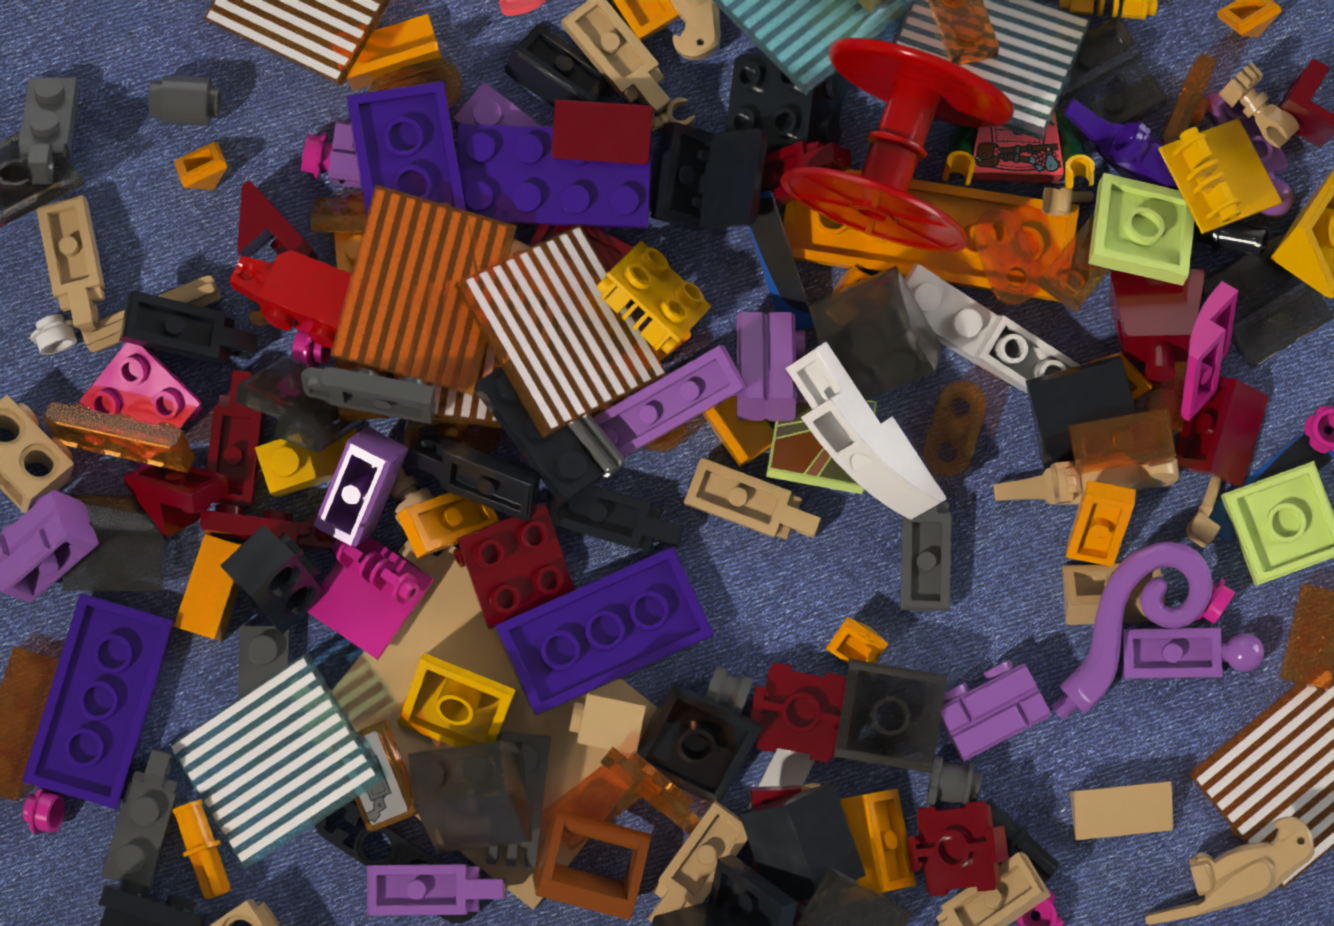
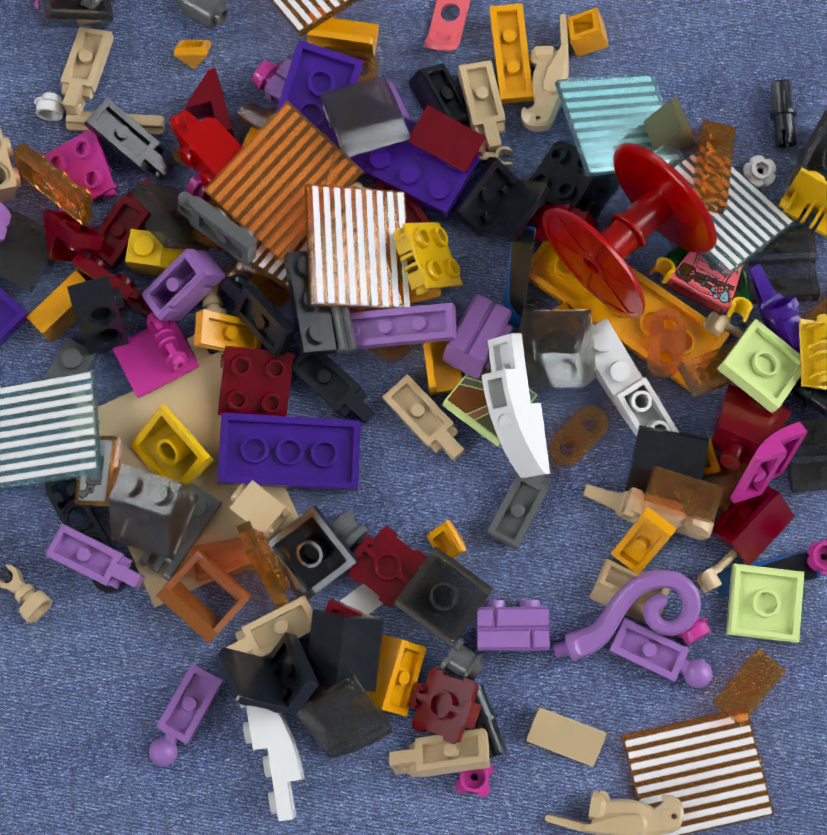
camera: 30 degrees right, 5 degrees down
none -> clear smoke slope [320,76,410,159]

